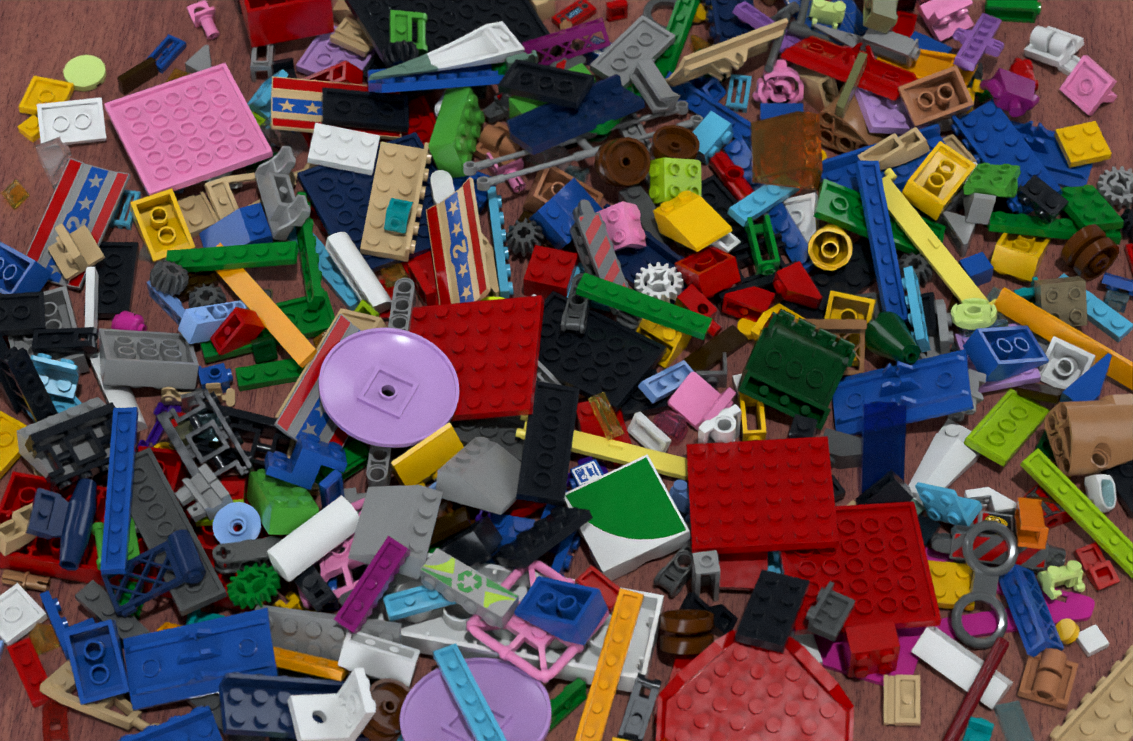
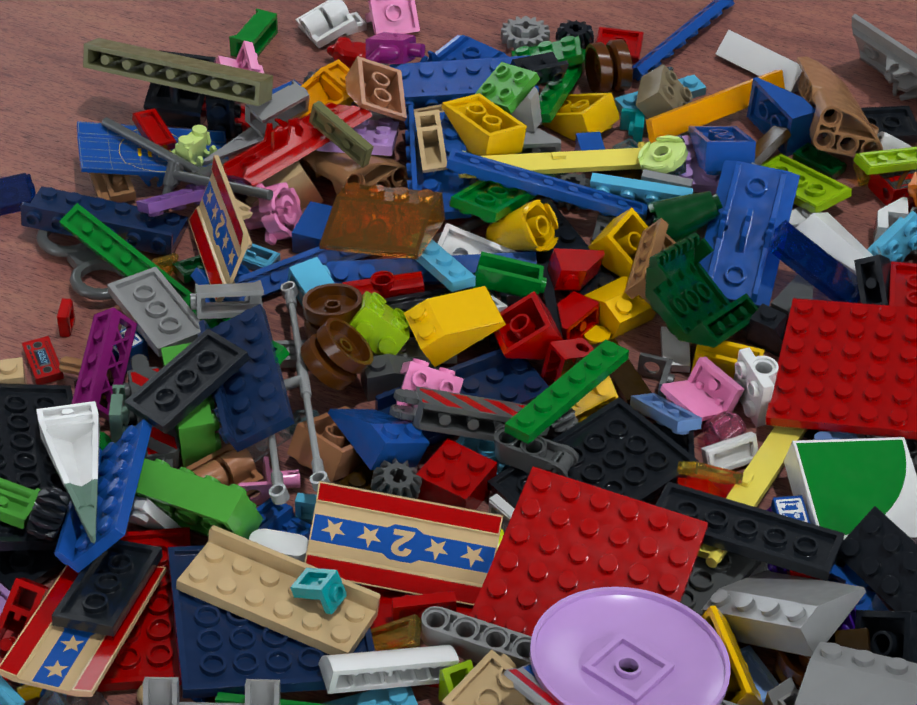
camera: 75 degrees left, 10 degrees down
white plate [307,123,380,175] -> none
white gear [634,262,683,303] -> none
medium lavender hinge [953,13,1004,71] -> none
white slope [1038,336,1096,389] -> none
yellow plate [1054,121,1112,168] -> none

